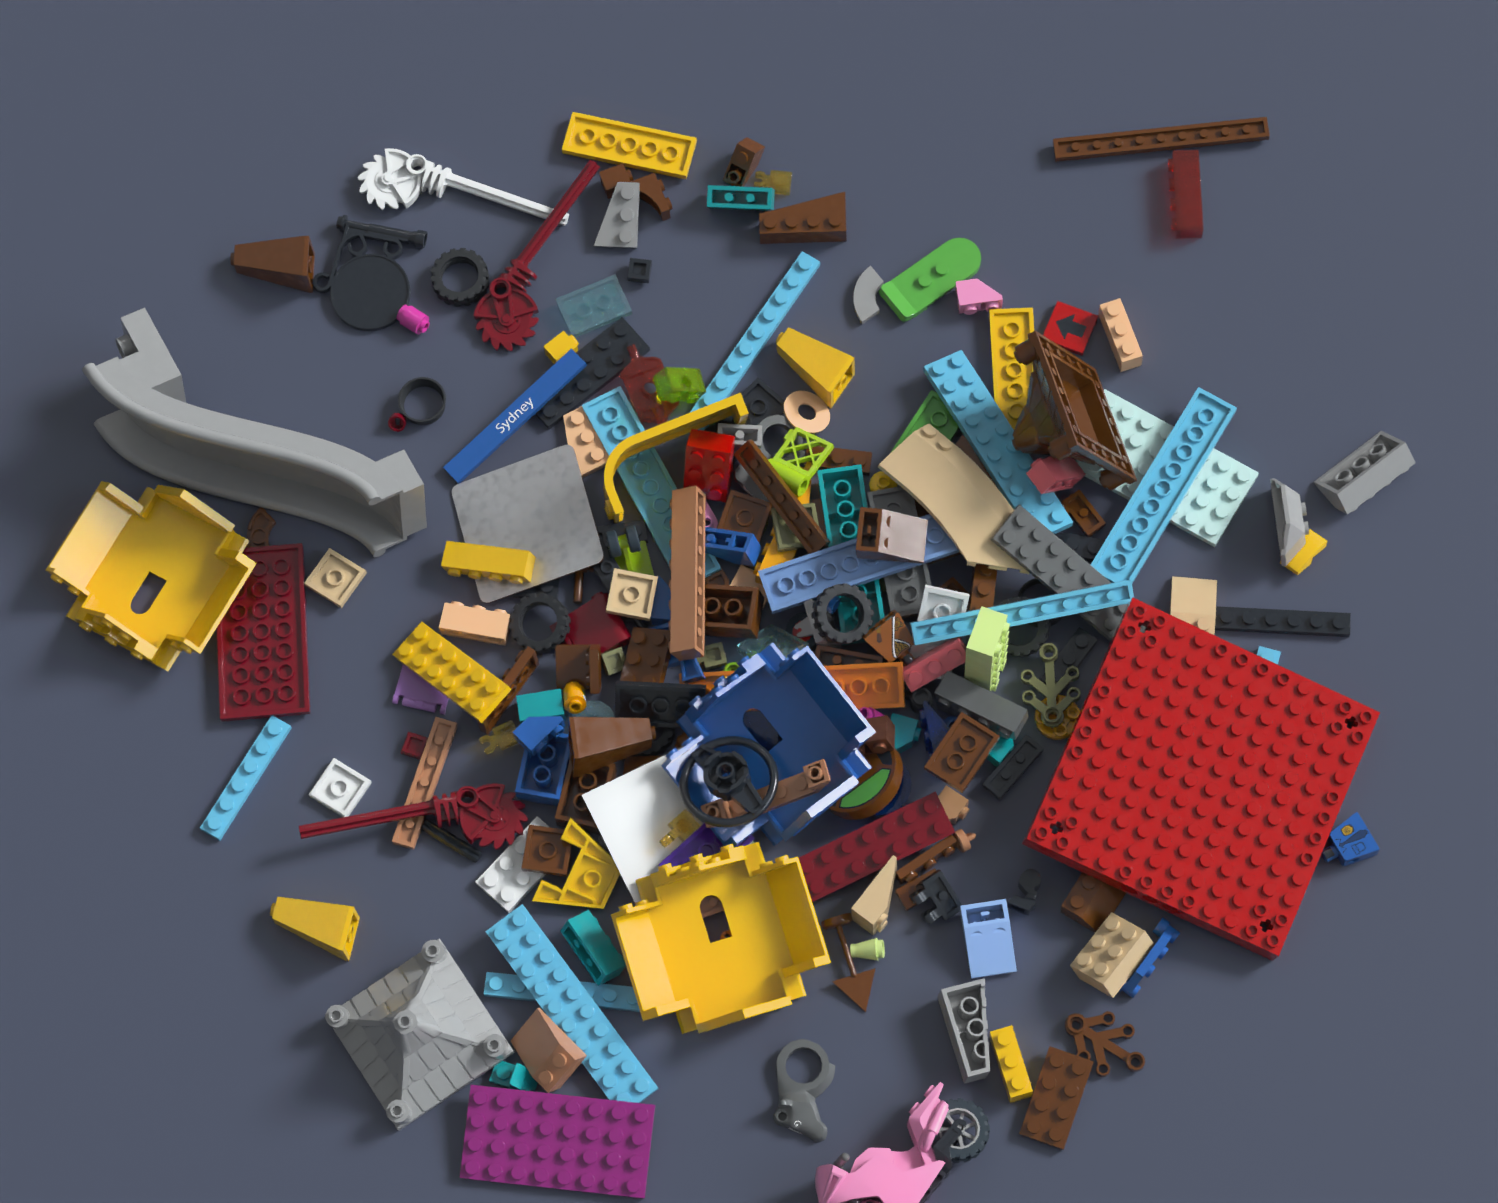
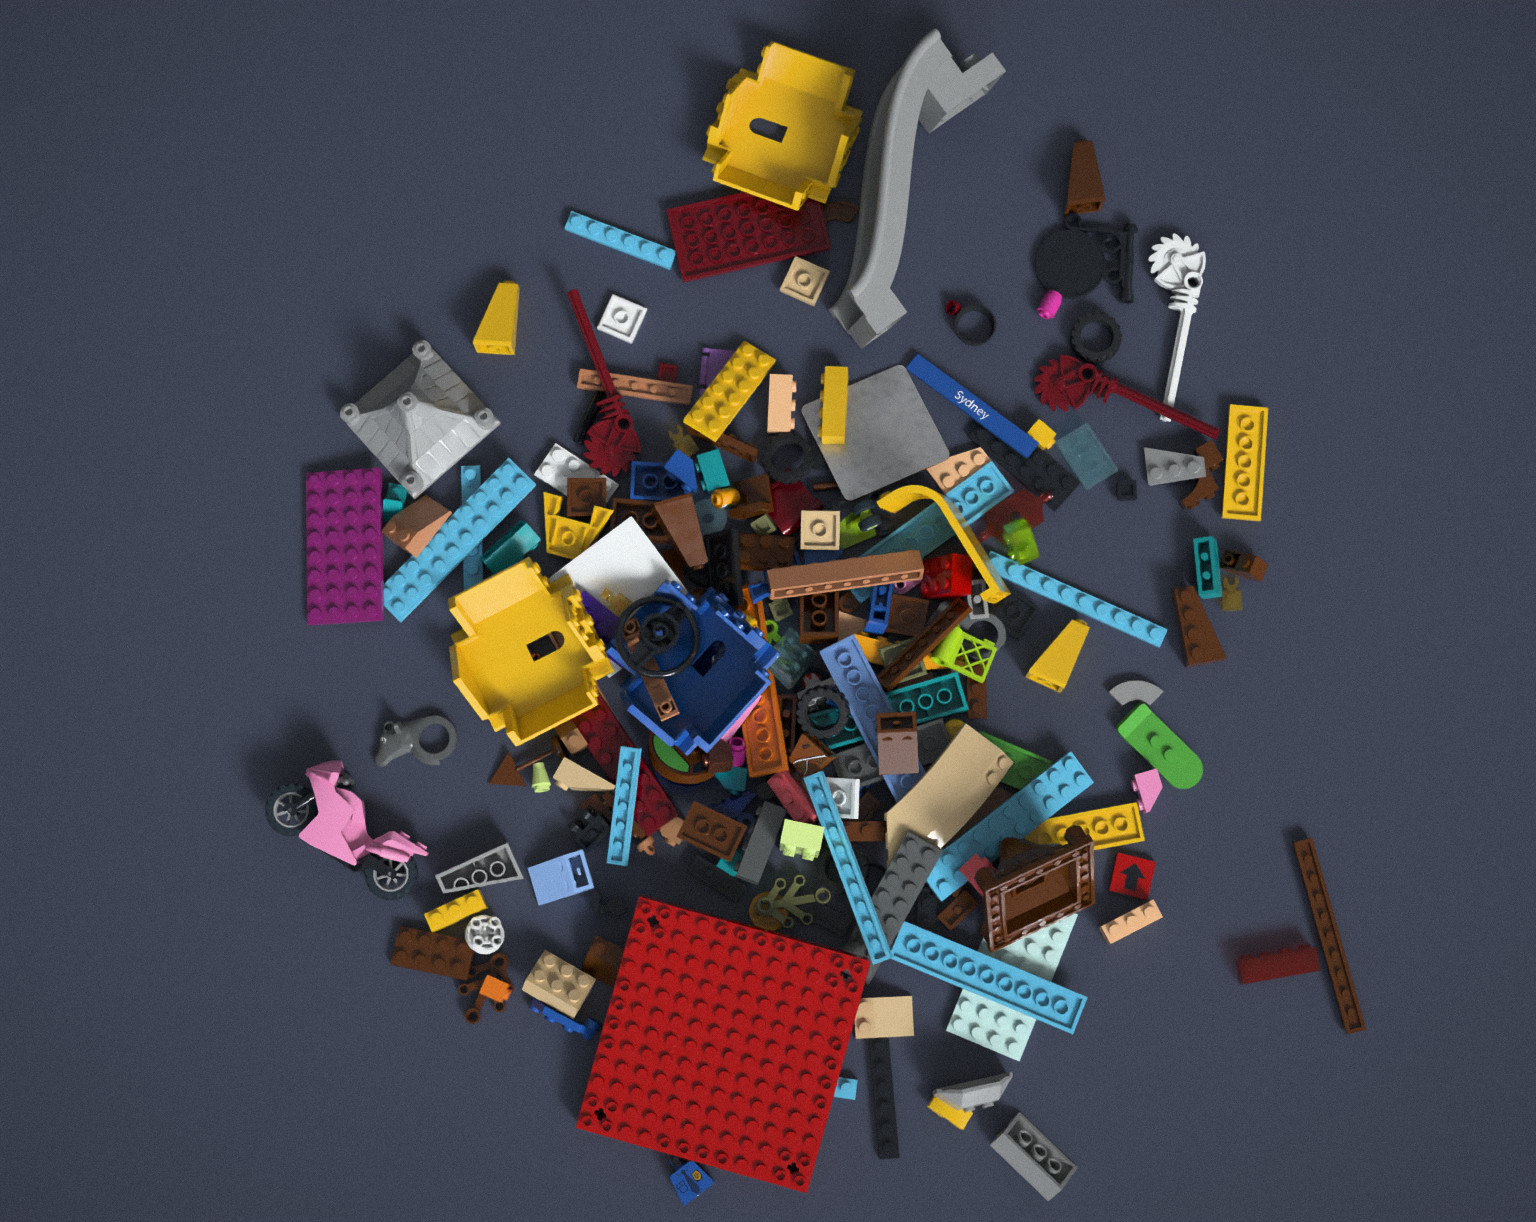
camera: 75 degrees right, 10 degrees up
light nougat gear [783,391,830,434] -> none
none -> white tile [465,915,505,954]
none -> orange brick [479,975,512,1003]
none -> medium nougat slope [554,720,588,757]
none -> medium azure plate [607,746,642,866]

